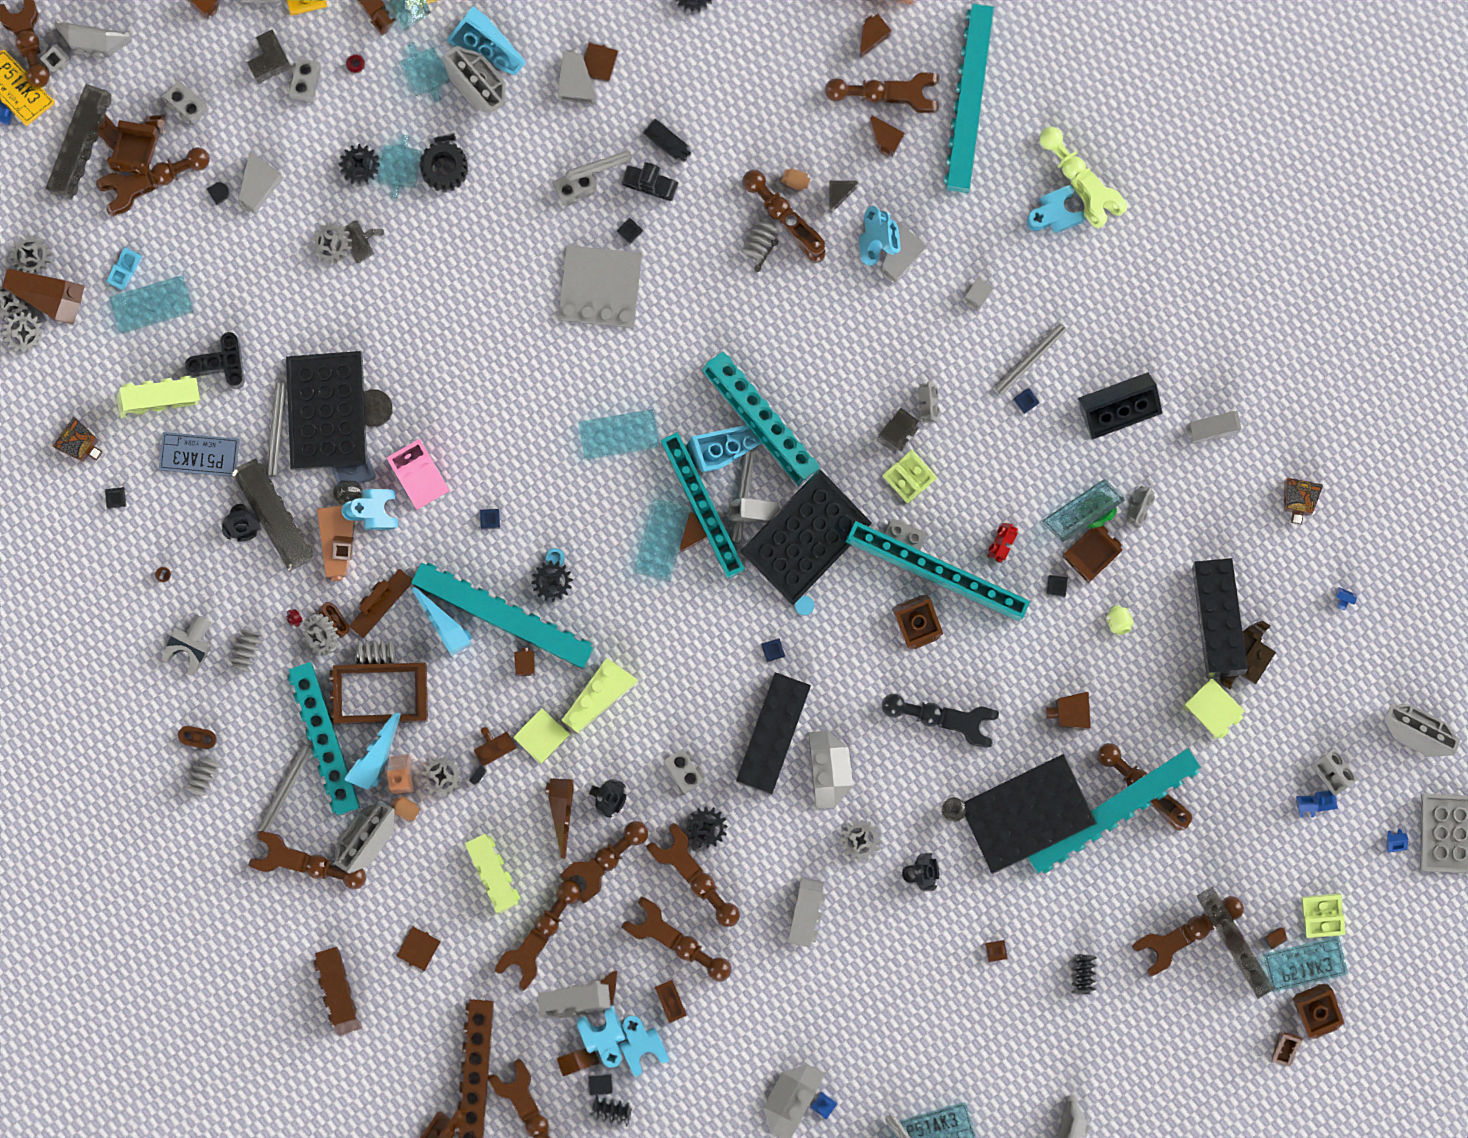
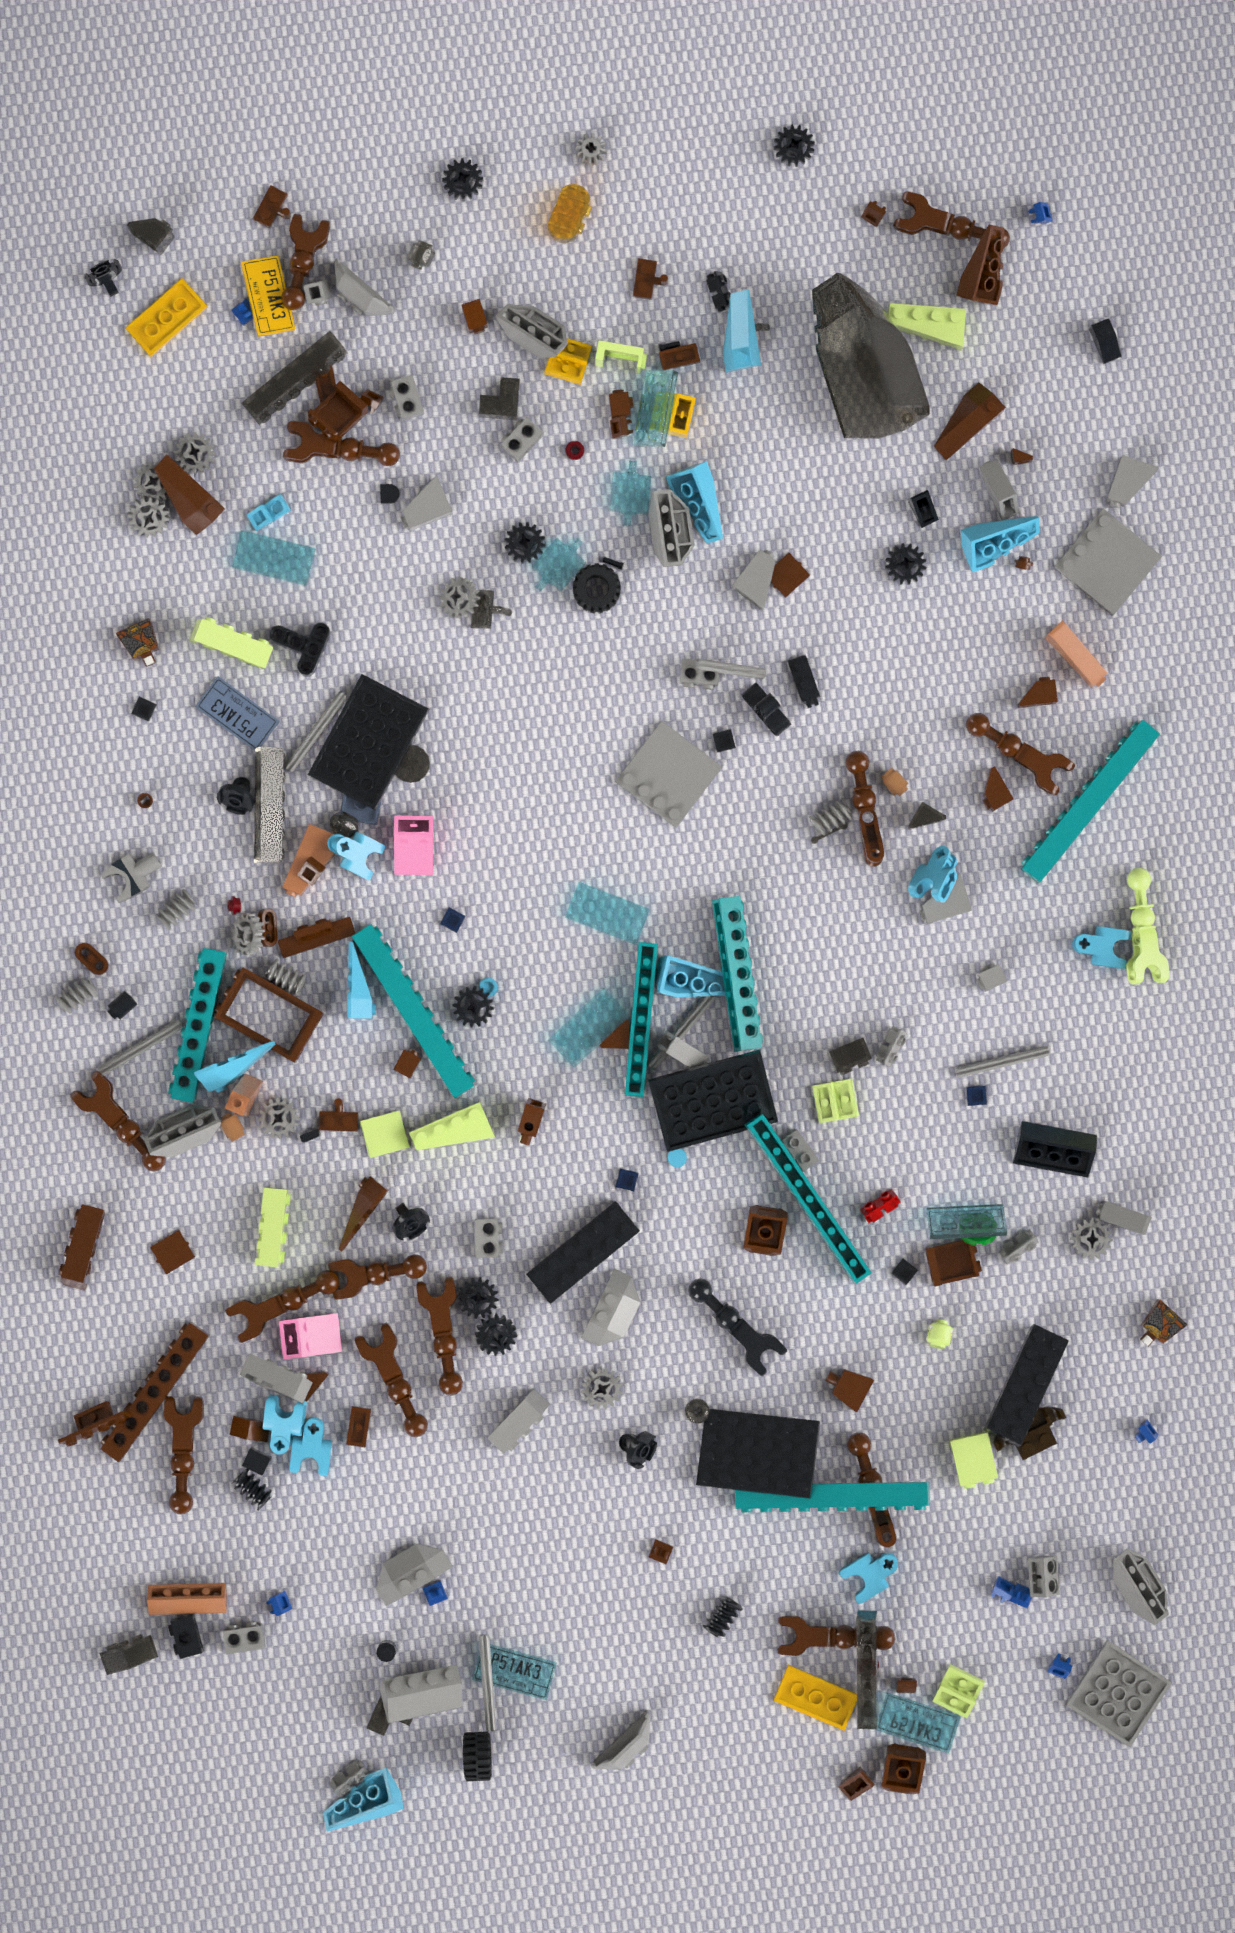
camera: 30 degrees right, 5 degrees up
none -> black brick [107,991,138,1020]
none -> bright pink slope [279,1313,342,1359]
none -> black gear [475,1313,517,1356]
none -> reddish brown torso [518,1098,547,1145]
none -> yellow tile [773,1664,859,1731]
none -> medium azure piece [839,1552,898,1604]
none -> light grey gear [1070,1218,1113,1260]

